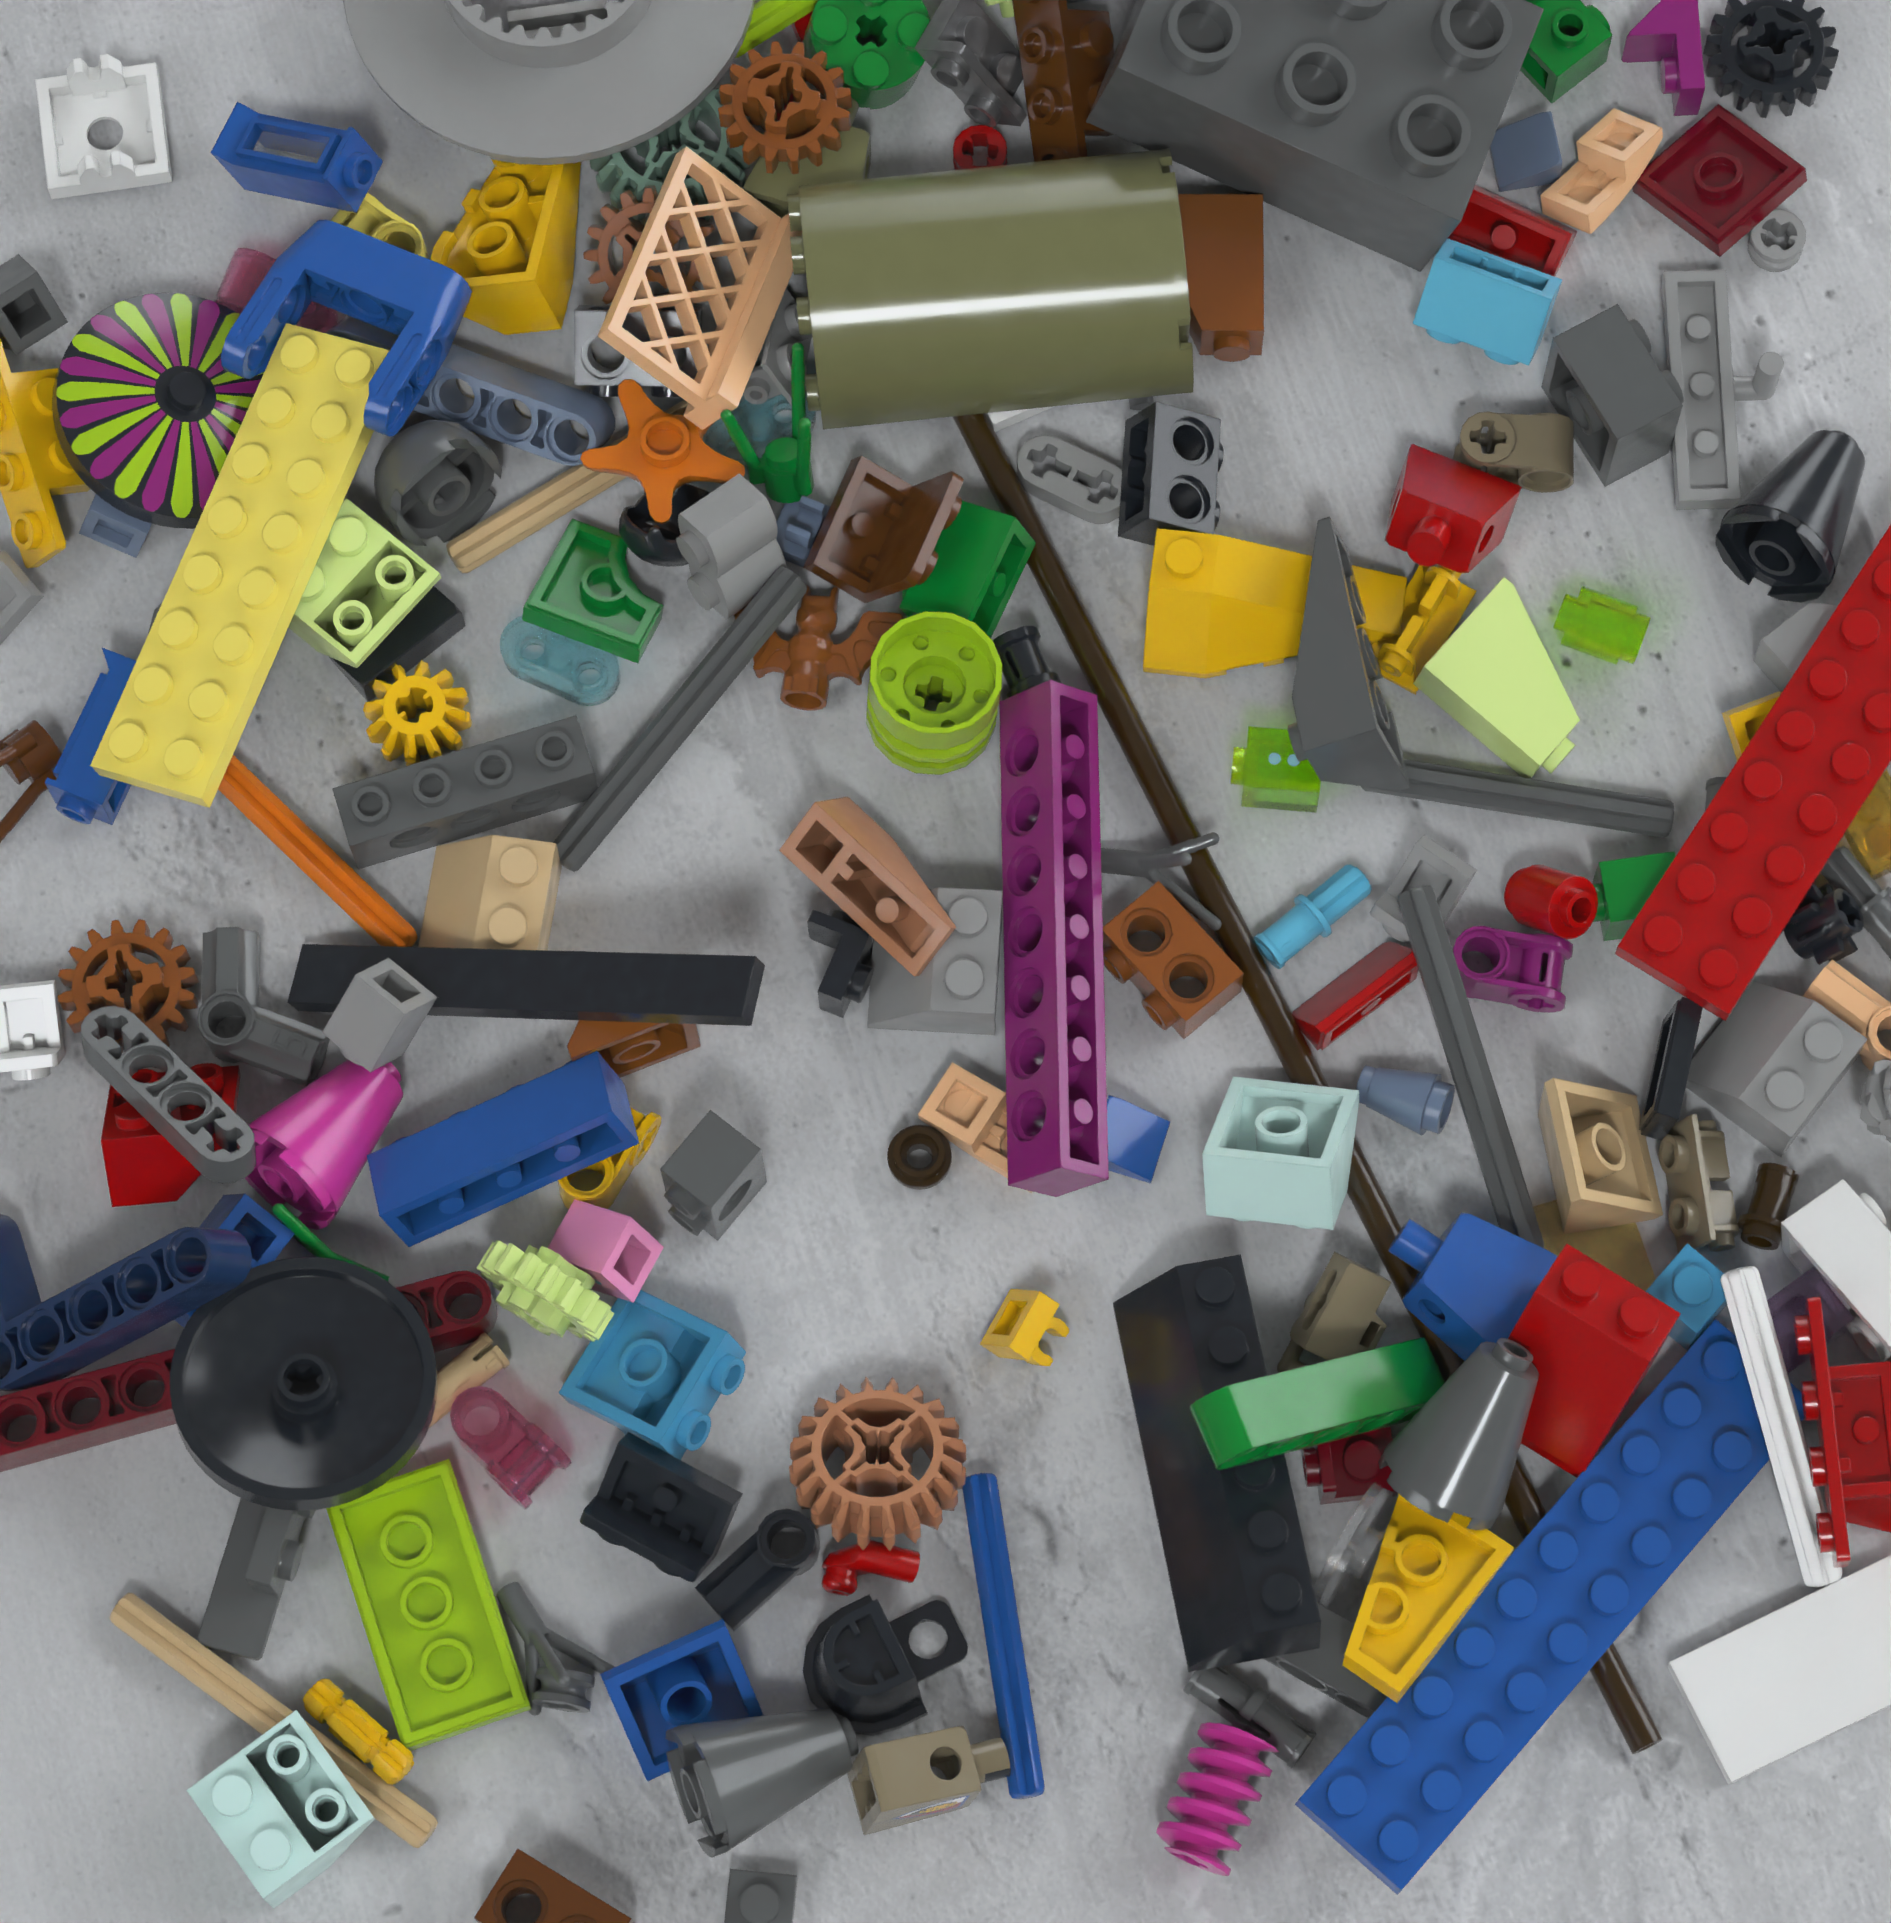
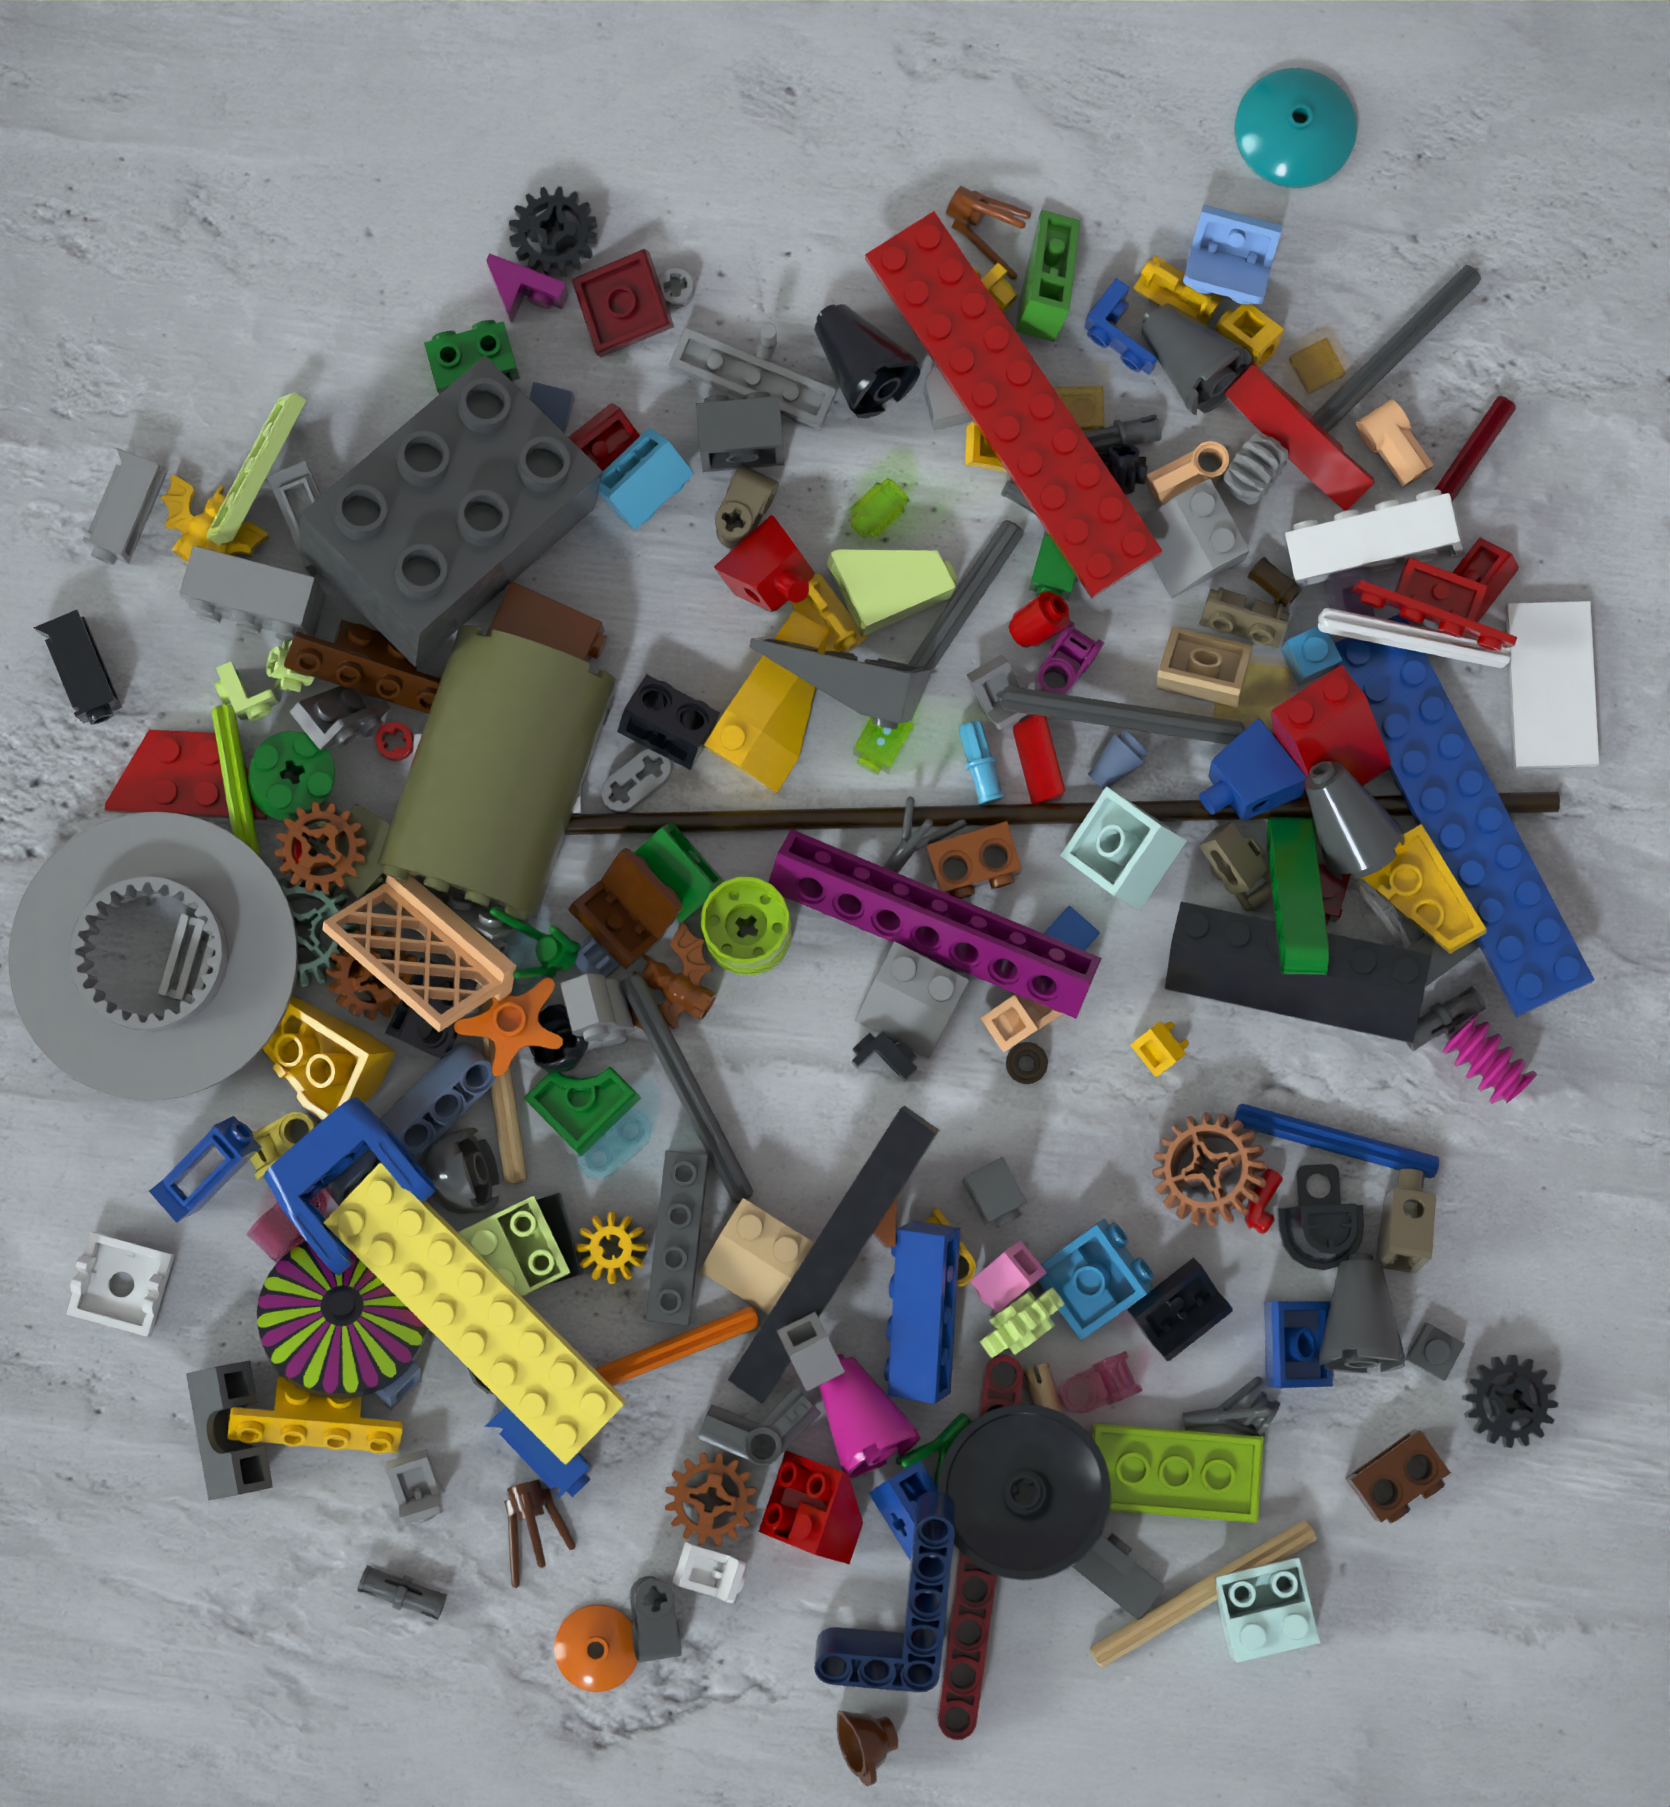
camera: 70 degrees left, 10 degrees up
dark grey beam [81,1006,256,1184] -> none
yellow axle [302,1678,414,1785] -> none
black piece [695,1509,820,1631] -> none
nougat slope [779,797,956,977] -> none
black bush [993,626,1061,698] -> none
light nougat slope [1540,108,1663,234] -> none
black tile [1639,997,1703,1141] -> none

